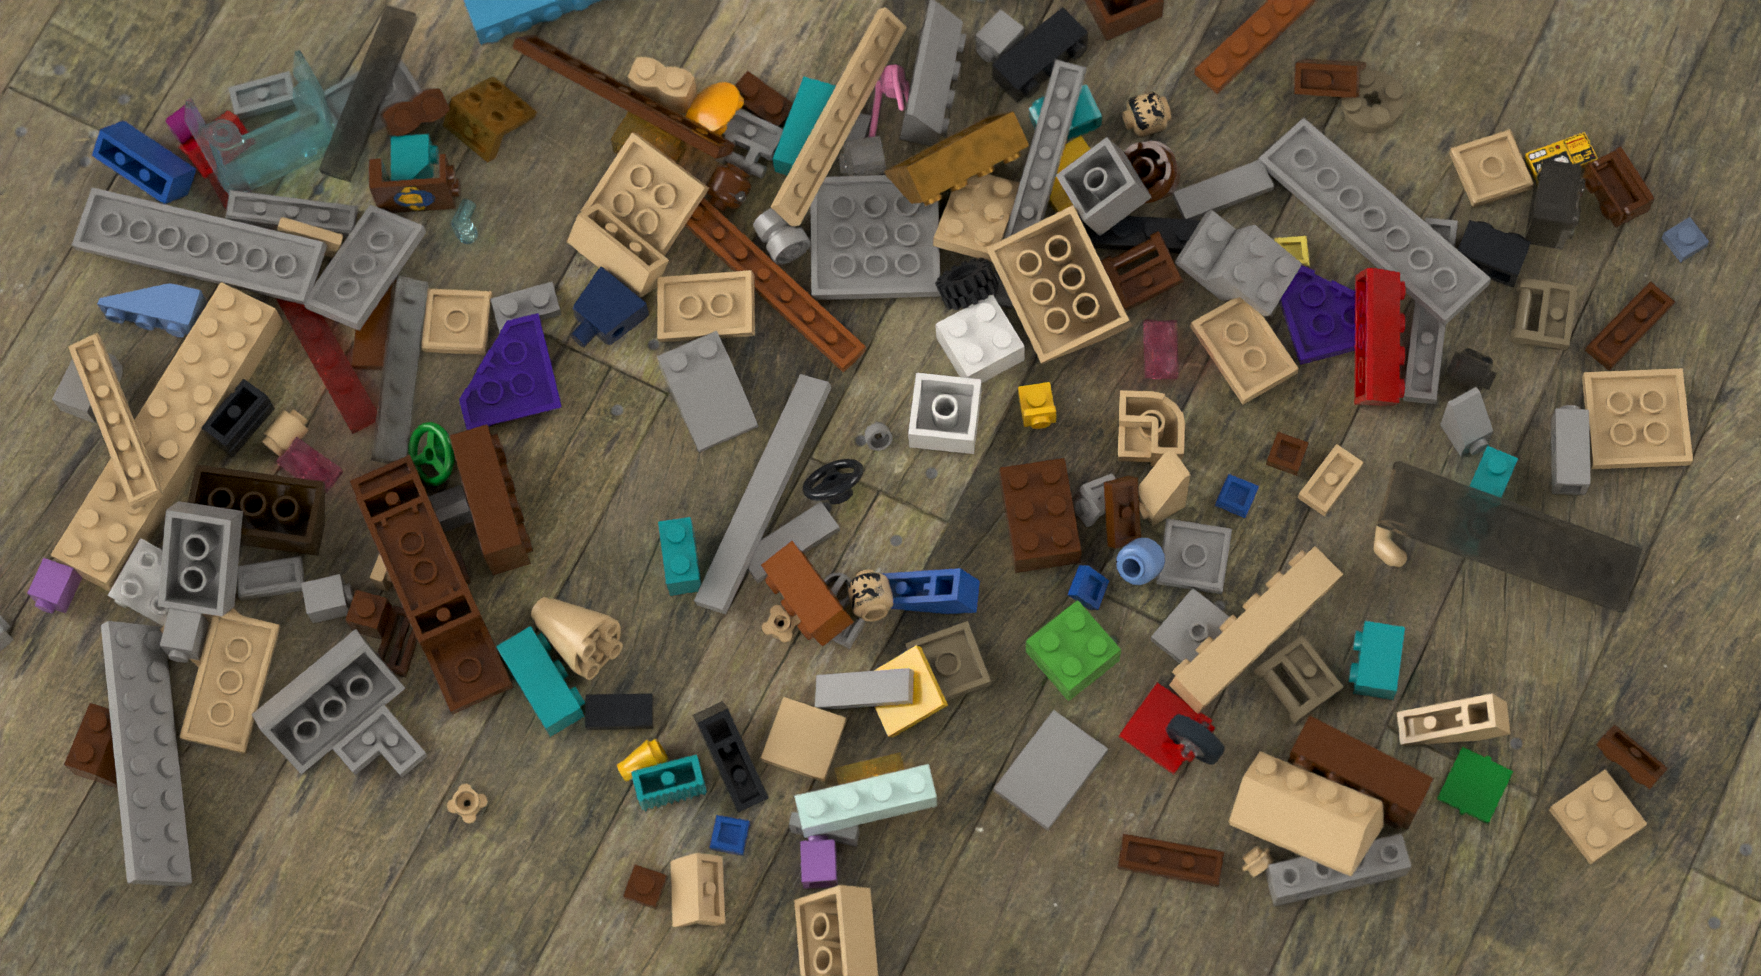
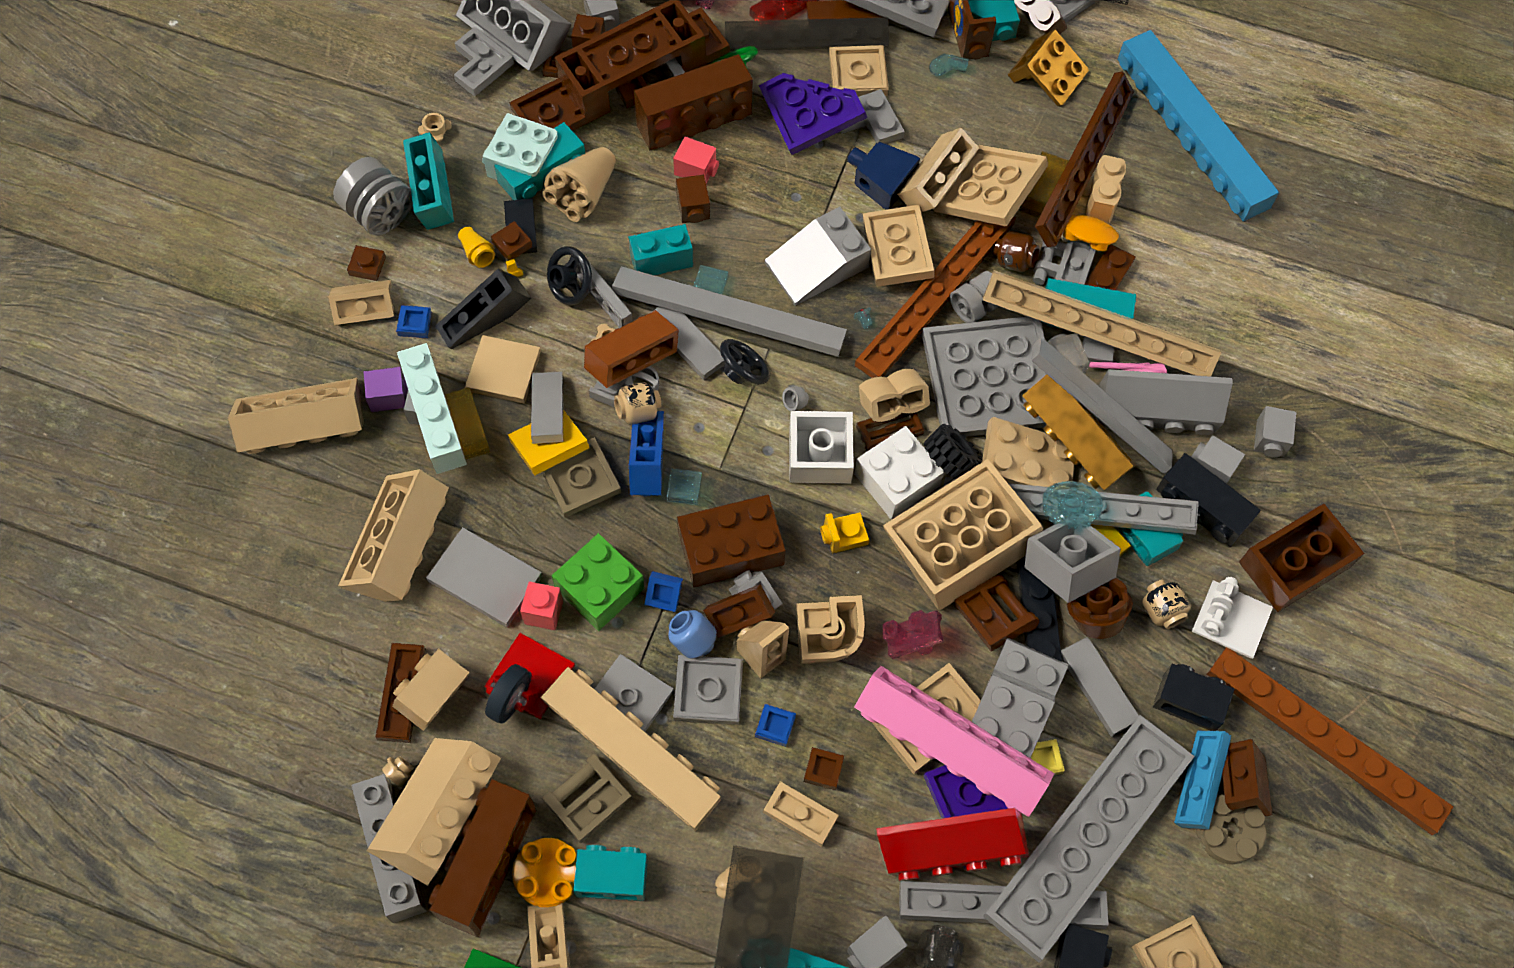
camera: 75 degrees right, 5 degrees down
teal brick [631,754,707,811] -> none
none -> light grey wheel [333,156,413,236]
none -> tan slope [338,469,449,602]
none -> tan brick [392,648,469,731]
none -> teal brick [403,132,454,230]
none -> light aqua bracket [482,113,558,180]
none -> reddish brown plate [491,221,533,261]
none -> yellow piece [506,259,524,277]
none -> light orange dish [512,838,577,907]
none -> coral brick [520,582,563,630]
none -> black piece [547,246,592,305]
none -> light grey tile [576,261,633,328]
none -> clear light blue plate [667,468,702,505]
none -> coral brick [673,137,719,183]
none -> reddish brown brick [676,174,710,223]
none -> clear light blue tile [693,265,729,295]
none -> clear light blue piece [853,307,873,329]
none -> bright pink brick [854,666,1055,817]
none -> reddish brown tile [856,412,924,452]
none -> tan brick [859,369,930,422]
none -> light grey tile [1032,337,1172,473]
none -> clear light blue wheel [1042,481,1103,529]
none -> black piece [1153,663,1235,731]
none -> dark azure tile [1174,731,1231,829]
none -> white hinge [1192,577,1273,659]

